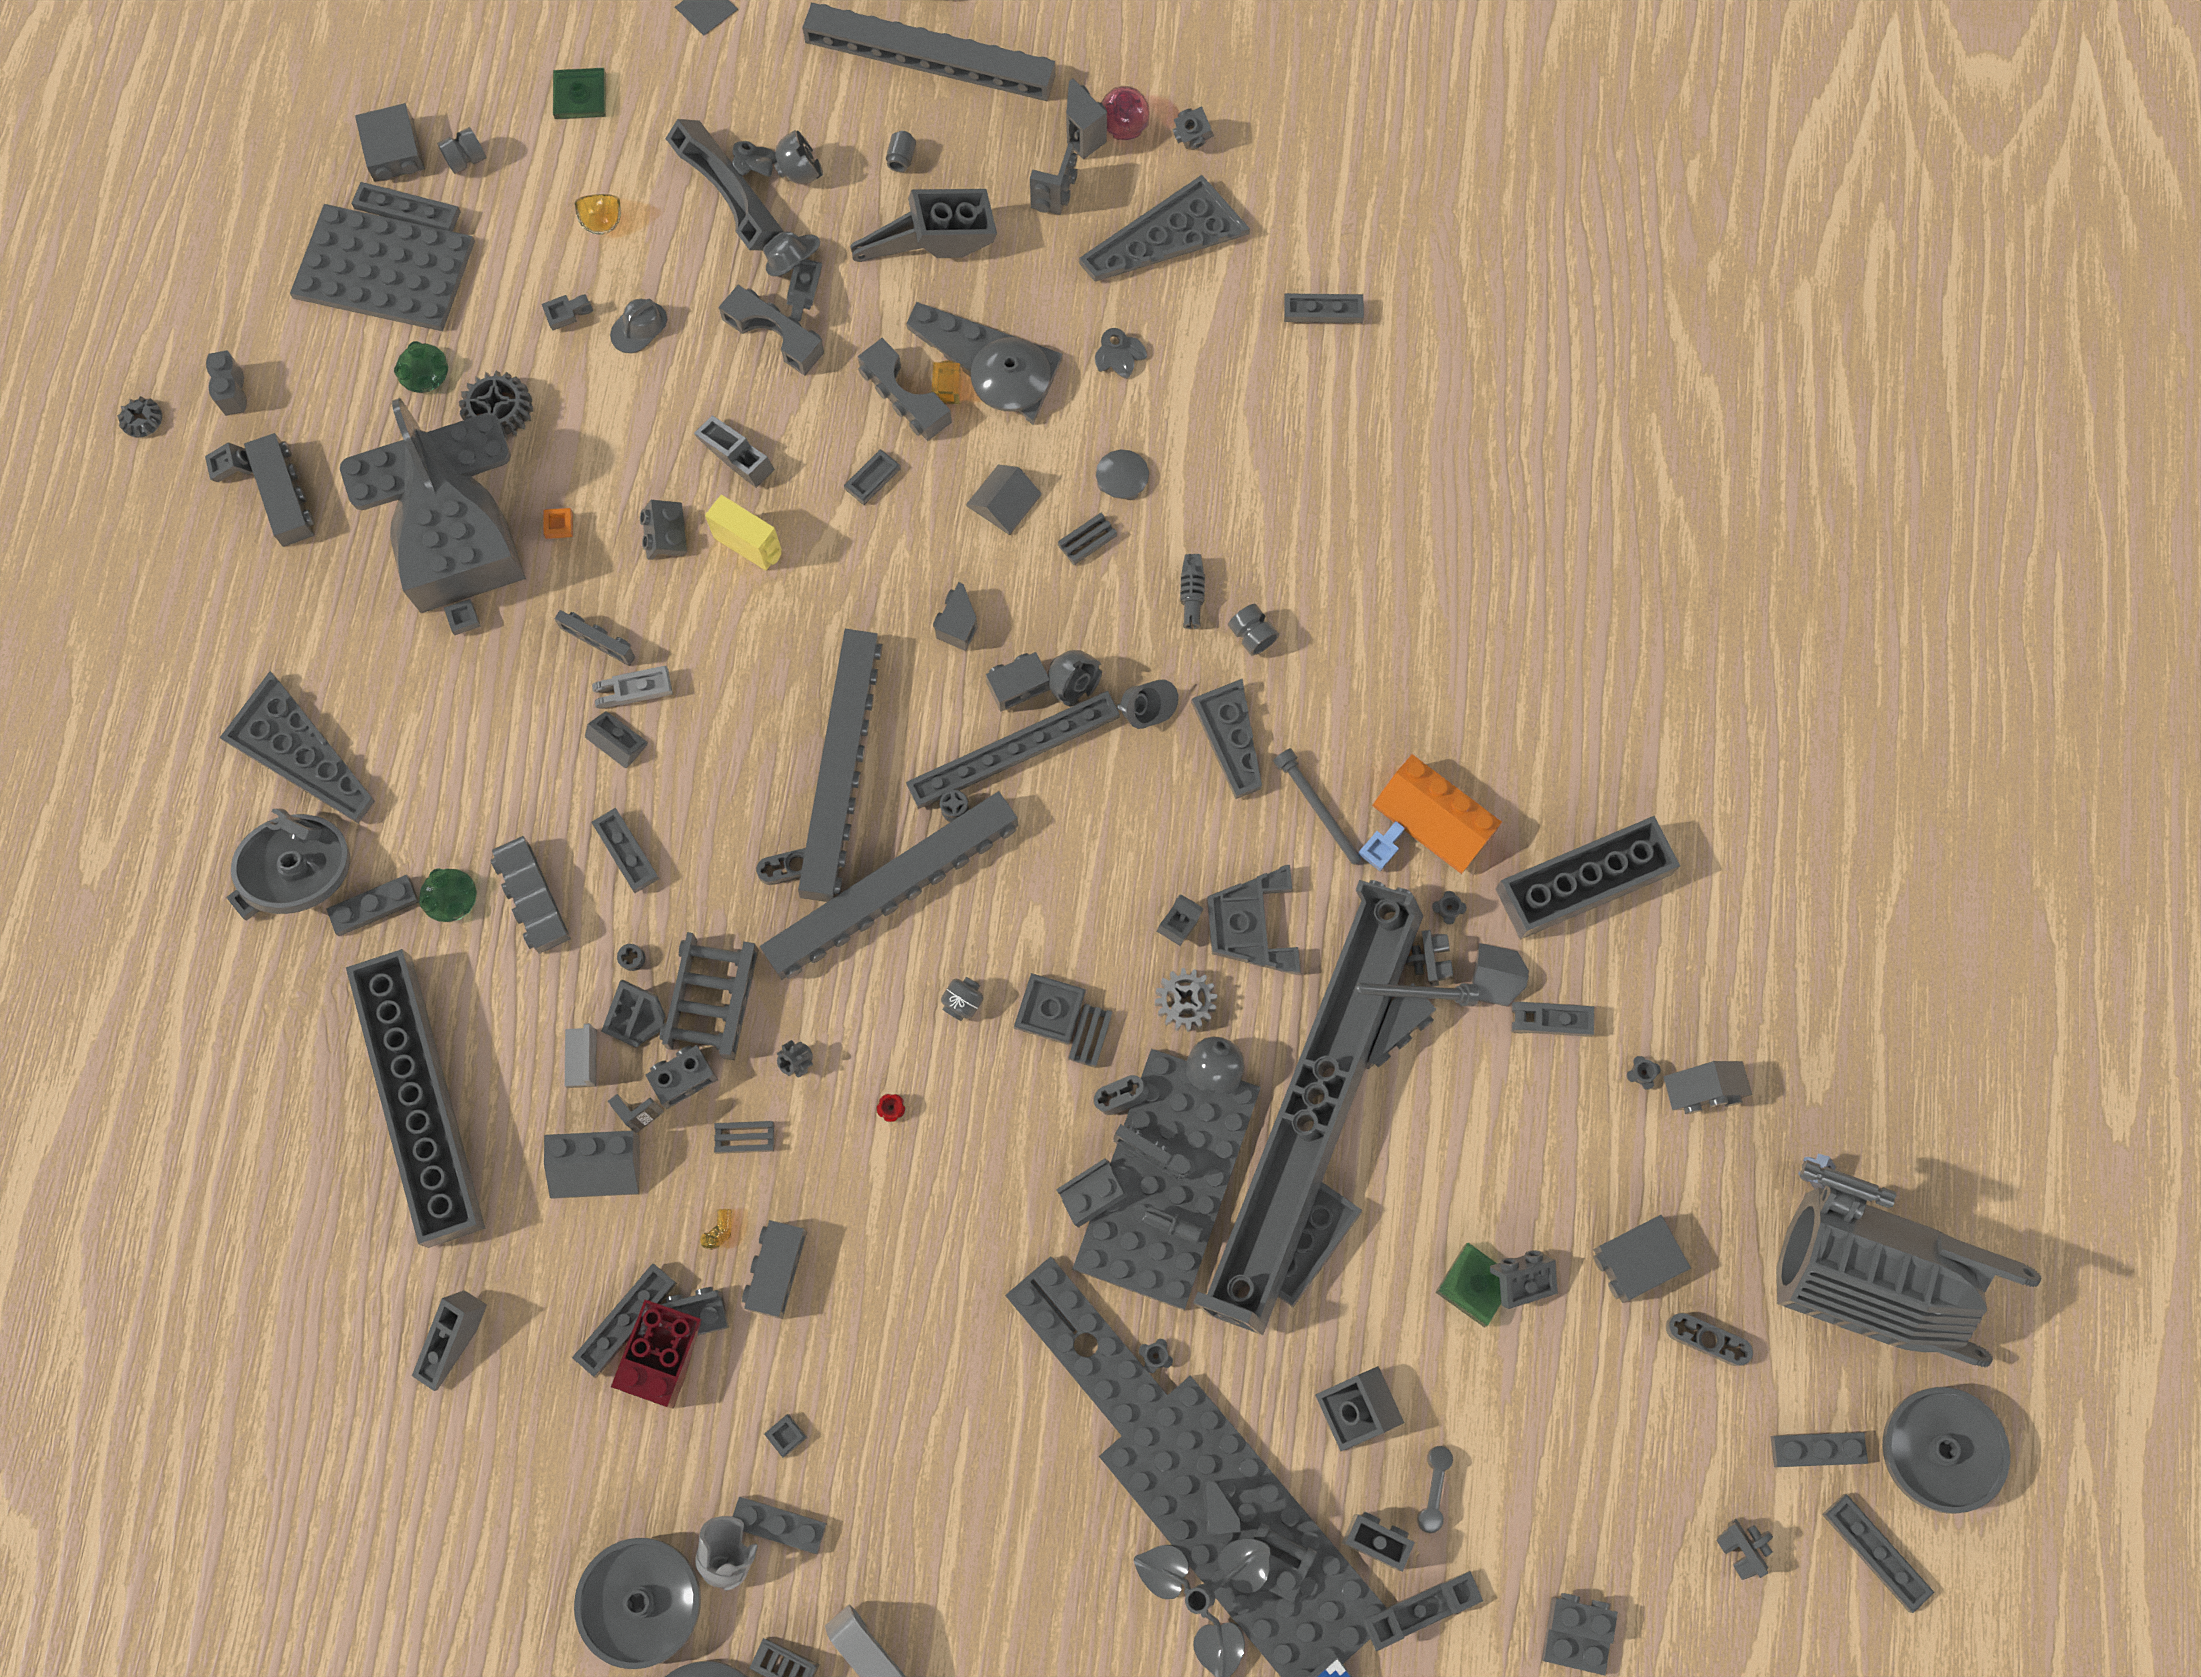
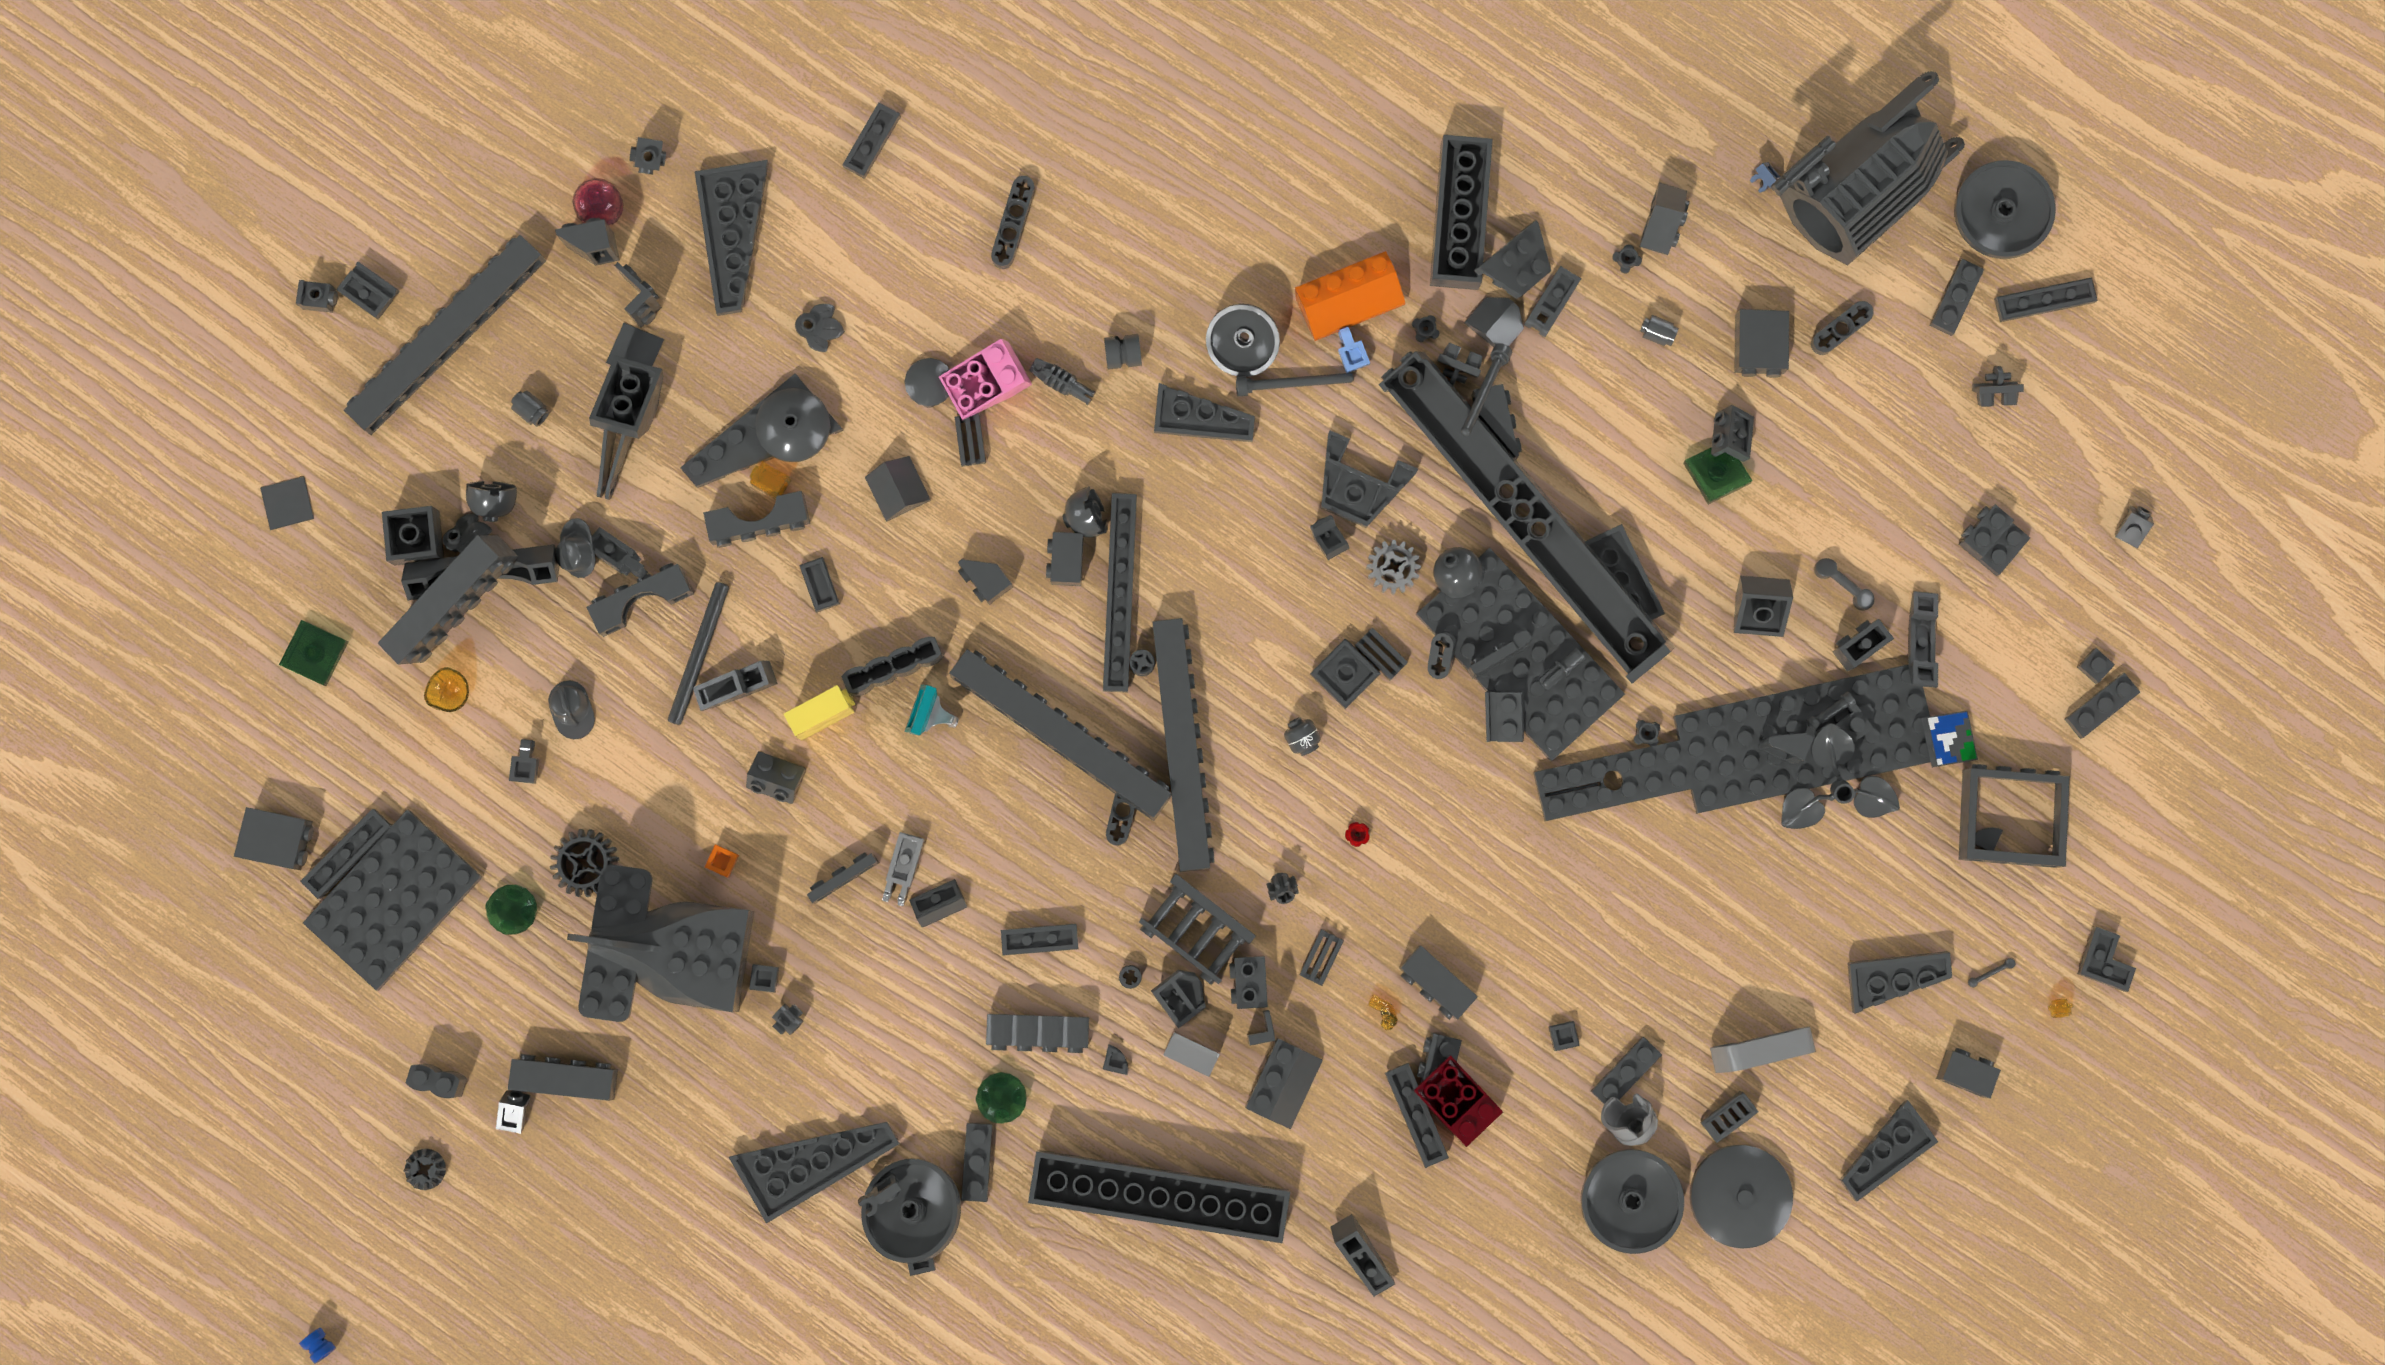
camera: 65 degrees left, 10 degrees up
dark grey wheel [437,127,487,174] -> none
dark grey piece [1117,679,1178,729] -> none
none -> dark grey brick [378,535,519,665]
none -> dark grey brick [382,506,444,566]
none -> dark grey sticker [606,323,664,366]
none -> dark grey axle [668,582,729,725]
none -> dark grey gear [772,1004,804,1035]
none -> dark grey brick [841,637,944,697]
none -> teal piece [904,685,959,736]
none -> bright pink slope [939,339,1032,420]
none -> dark grey beam [991,176,1035,269]
none -> dark grey tile [1103,1044,1128,1075]
none -> dark grey dish [1206,303,1280,377]
none -> dark grey wing [1474,220,1551,299]
none -> dark grey brick [1640,315,1679,346]

